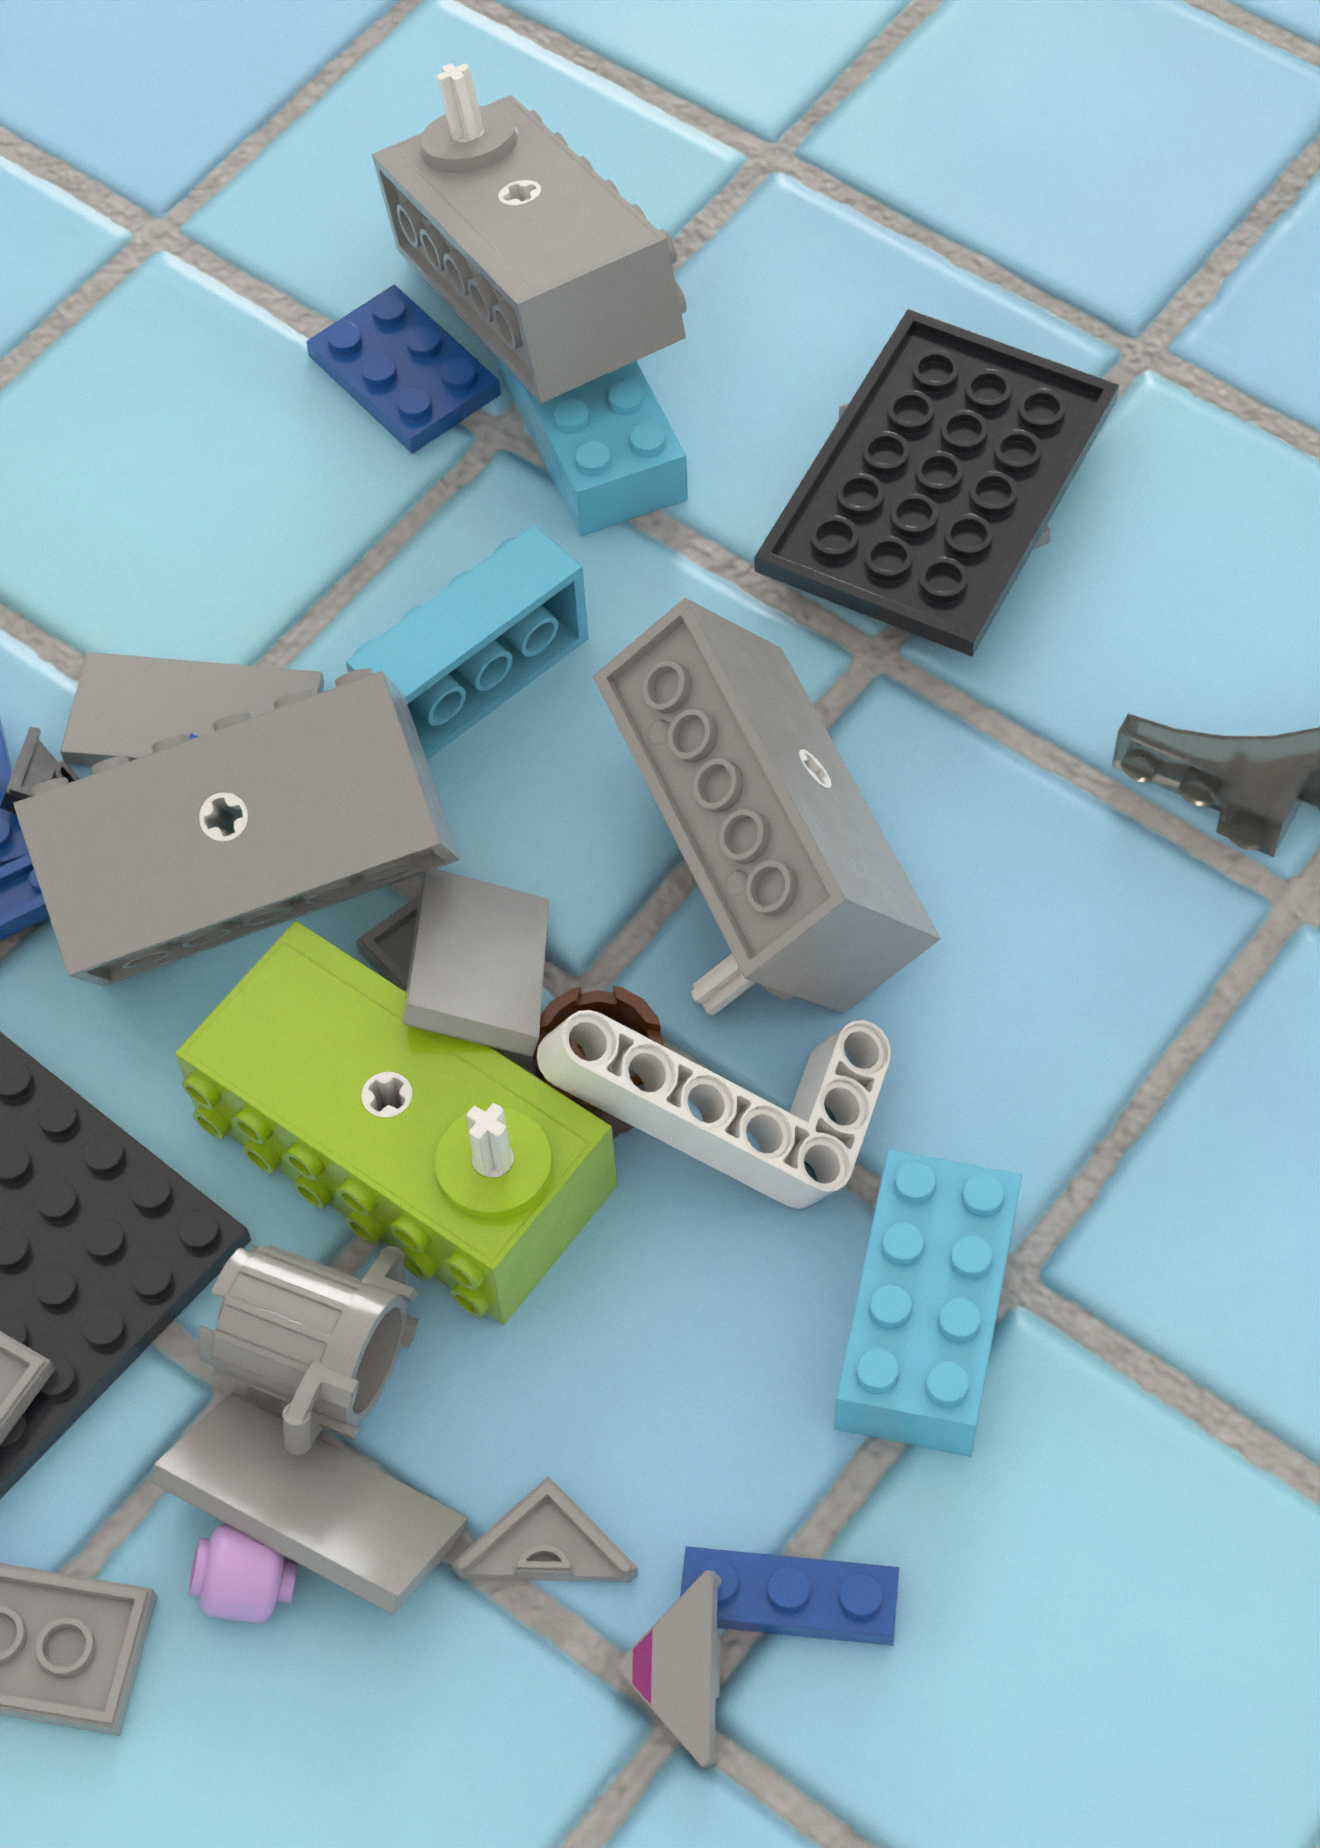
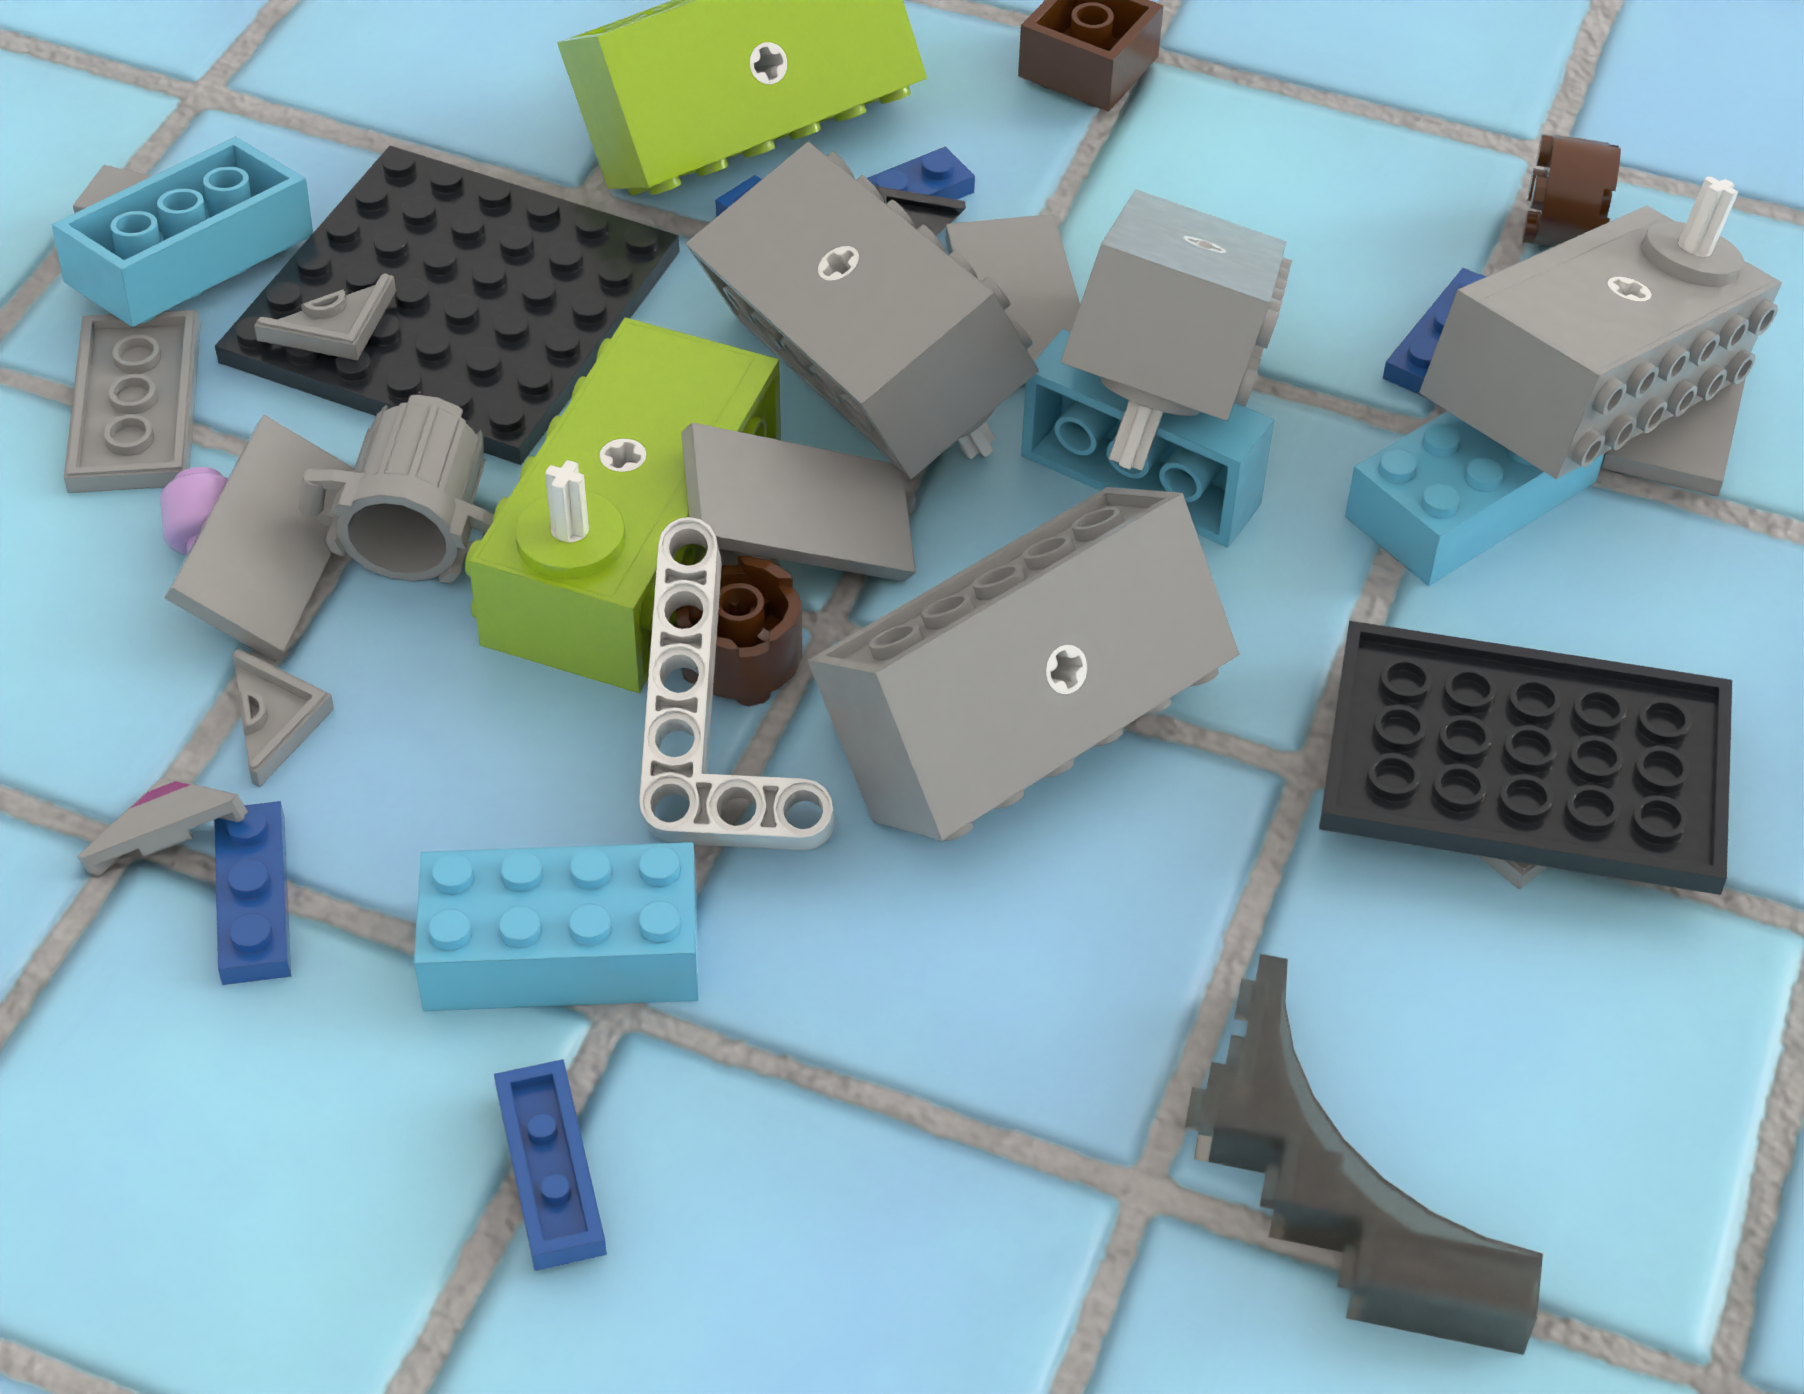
camera: 70 degrees right, 10 degrees down
none -> blue plate [494,1059,607,1271]
none -> light grey piece [1060,189,1292,471]
none -> reddish brown brick [1522,134,1621,247]

